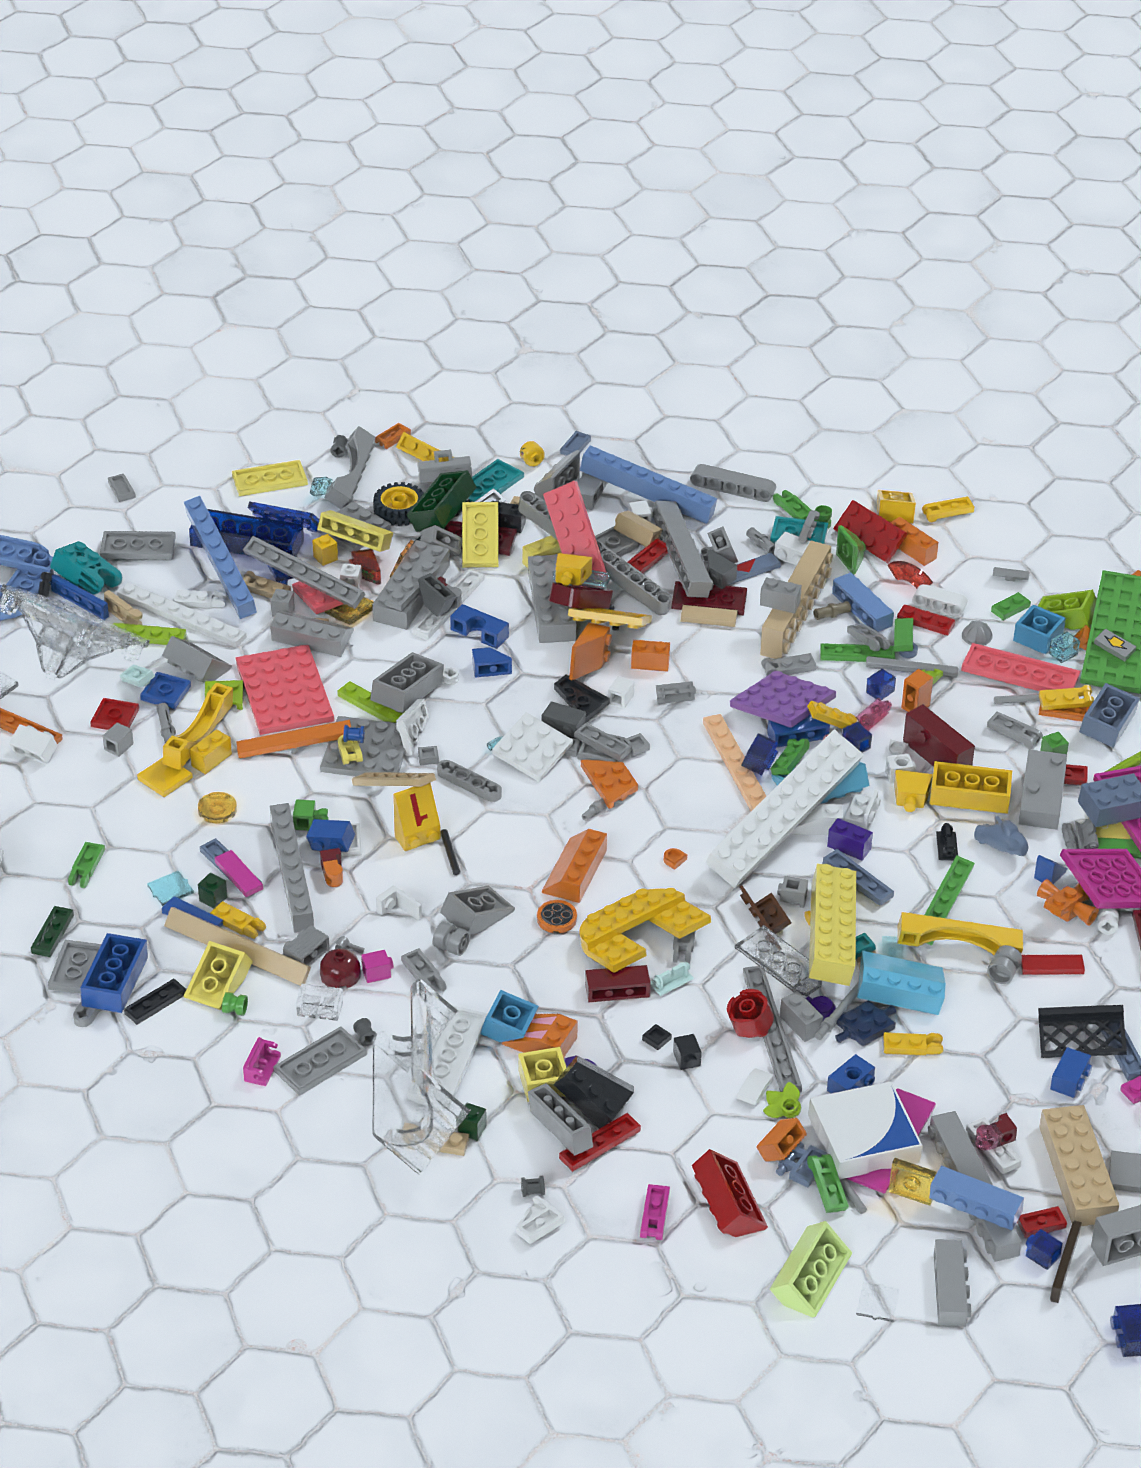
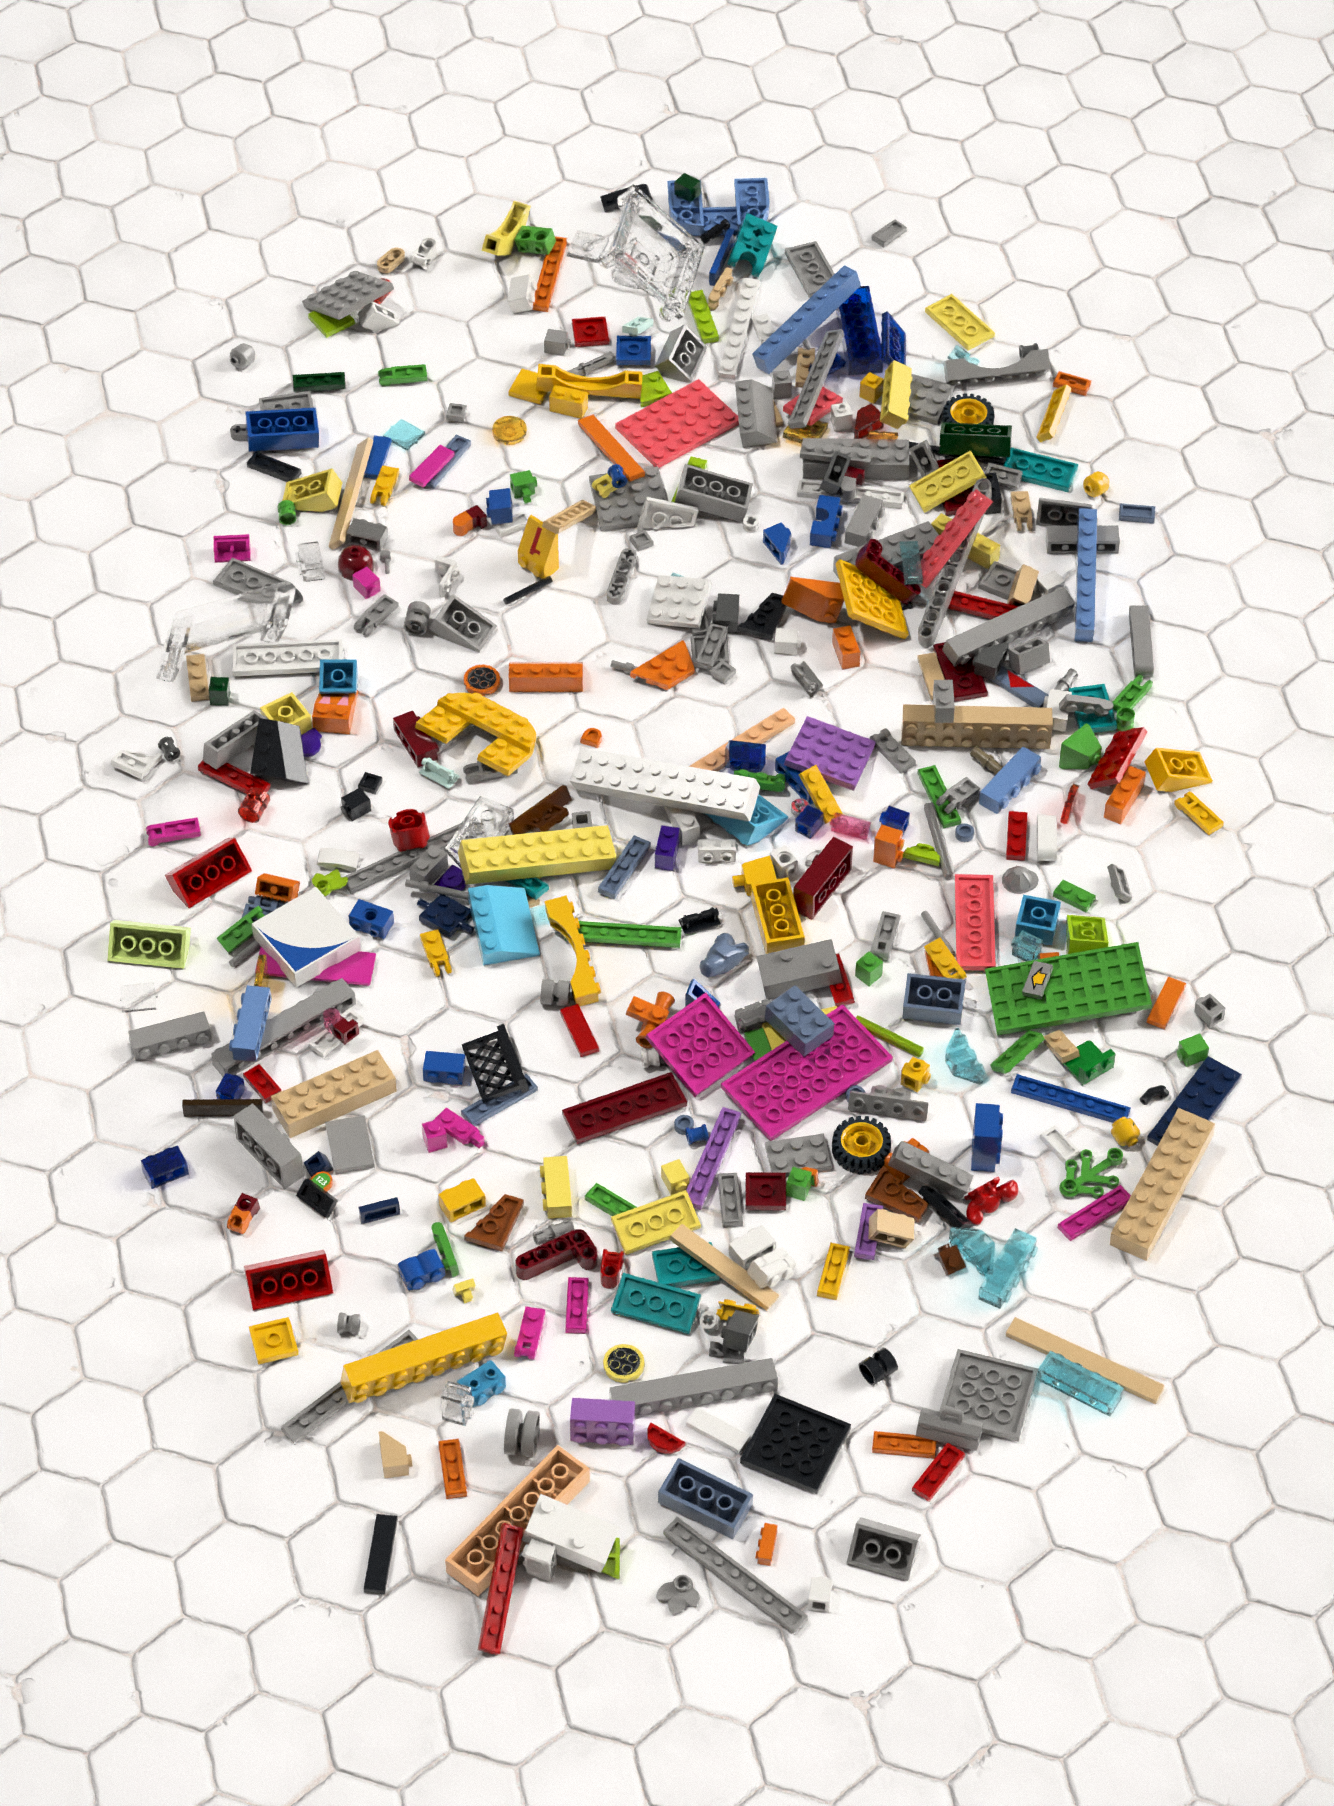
camera: 70 degrees right, 10 degrees up
dark green brick [198,872,228,909] -> none
light grey brick [269,803,314,933] -> none
light grey piece [417,449,473,483] -> none
yellow torso [555,553,592,586] -> none
bright green tile [894,618,913,652] -> none
none -> clear red wheel [238,787,271,823]
none -> light grey plate [446,403,467,422]
none -> light grey brick [845,494,885,547]

